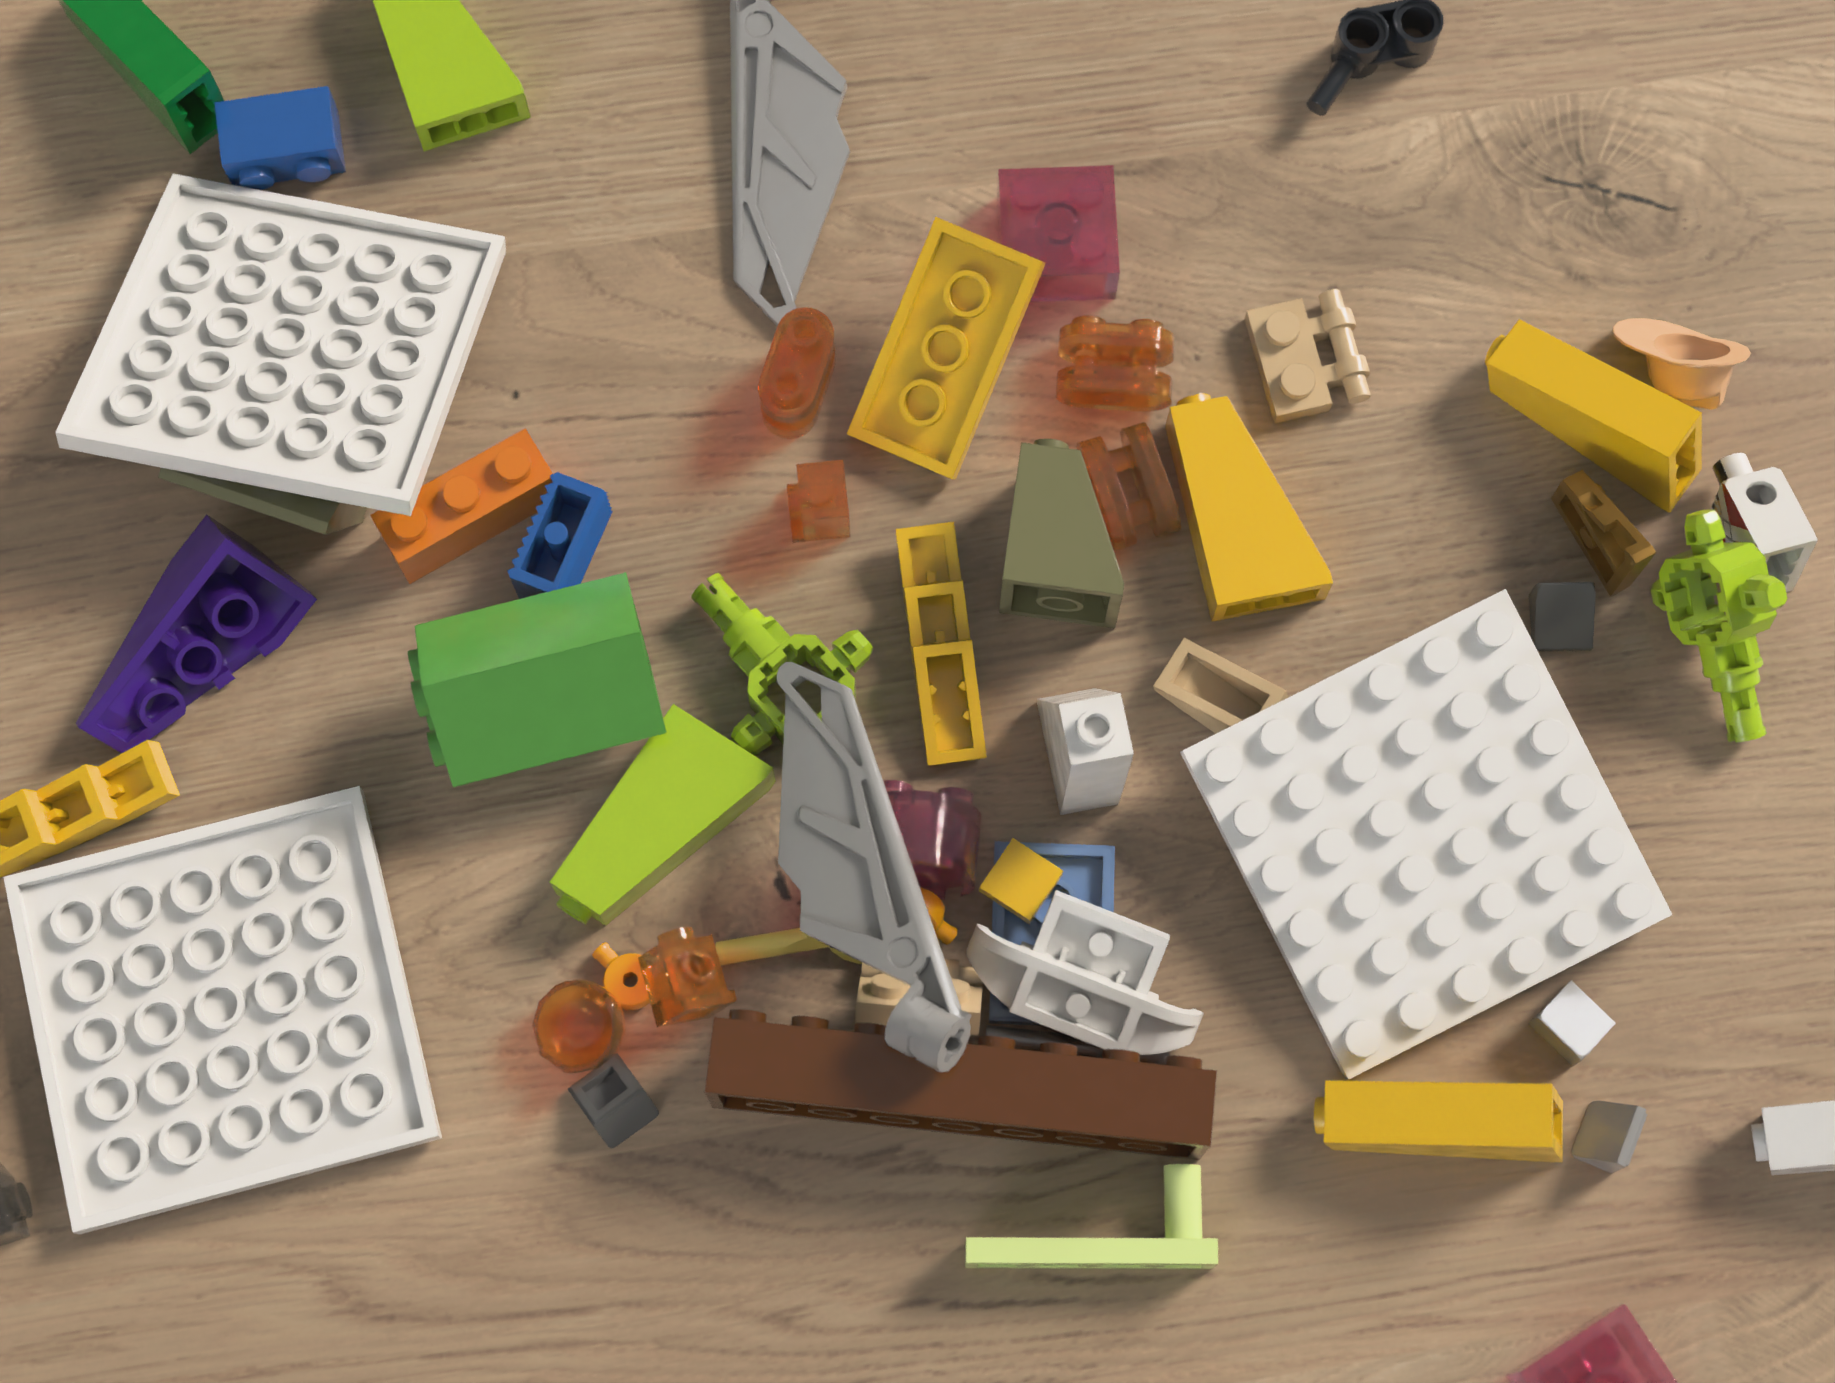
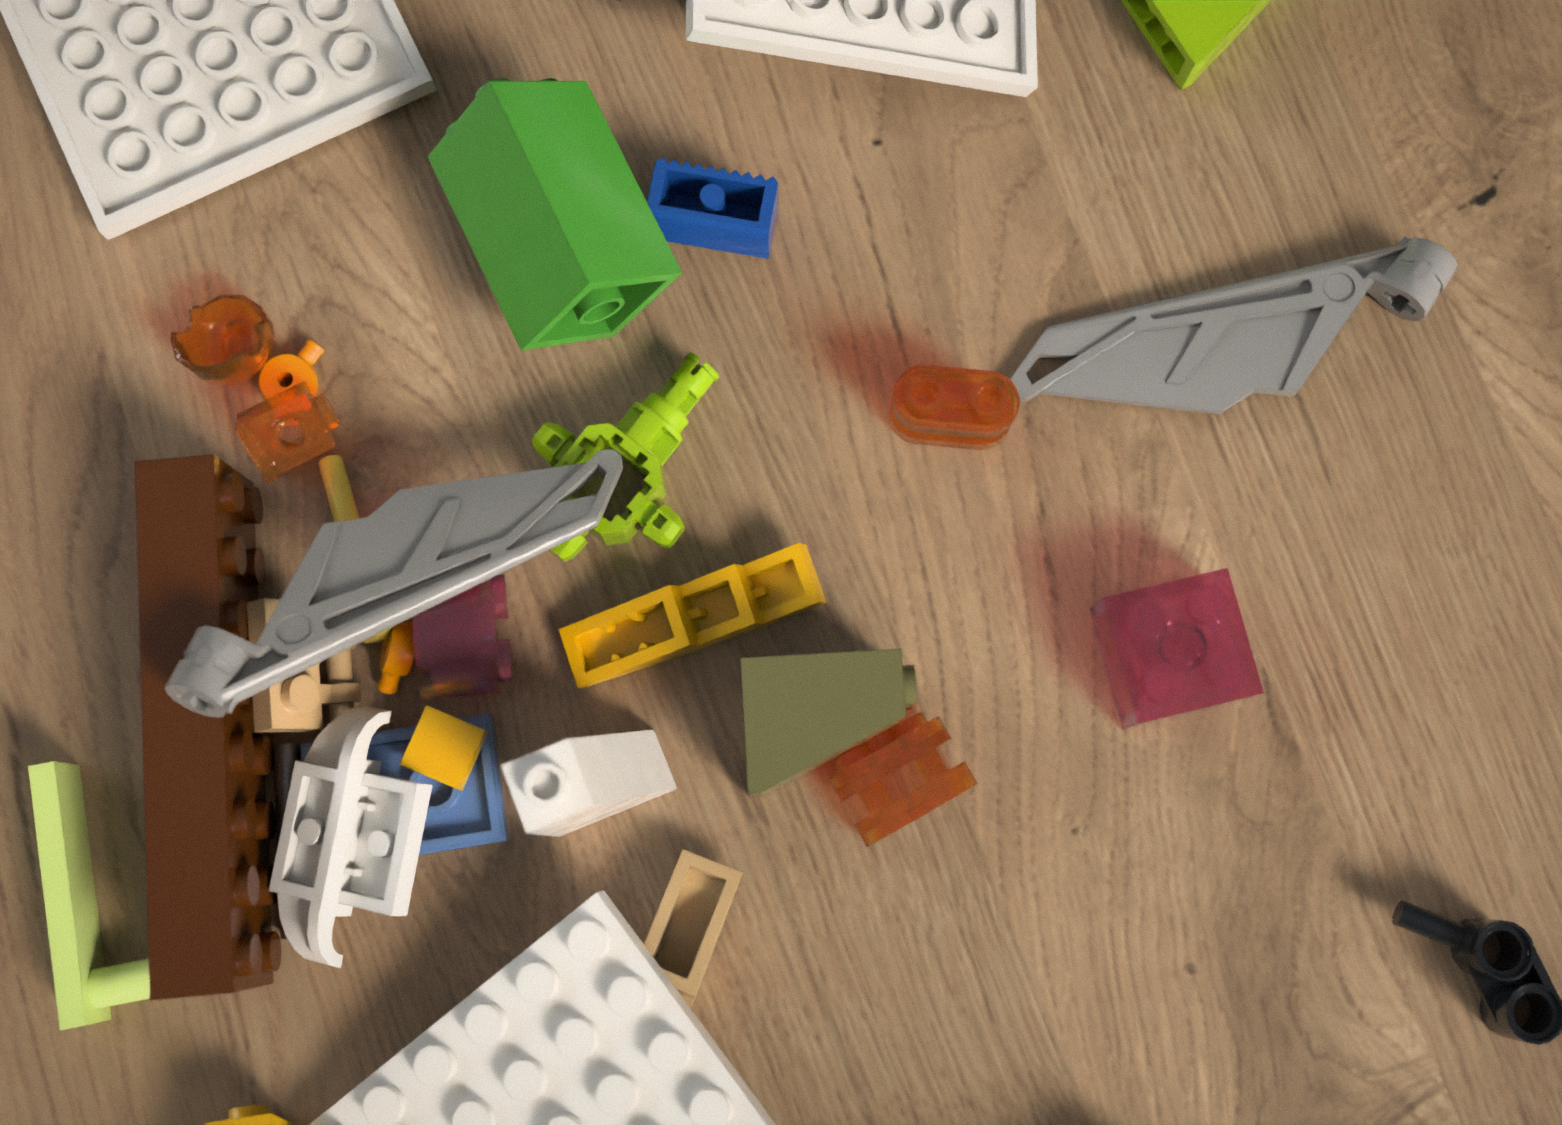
camera: 80 degrees right, 5 degrees up
orange brick [370,428,553,584] -> none
lime slope [550,704,776,926] -> none
dark grey slope [568,1053,659,1148] -> none
clear orange brick [787,460,850,543] -> none
yellow plate [847,217,1046,480] -> none
clear orange brick [1056,315,1175,412] -> none
yellow slope [1165,394,1333,622] -> none
tan plate [1244,289,1371,424] -> none

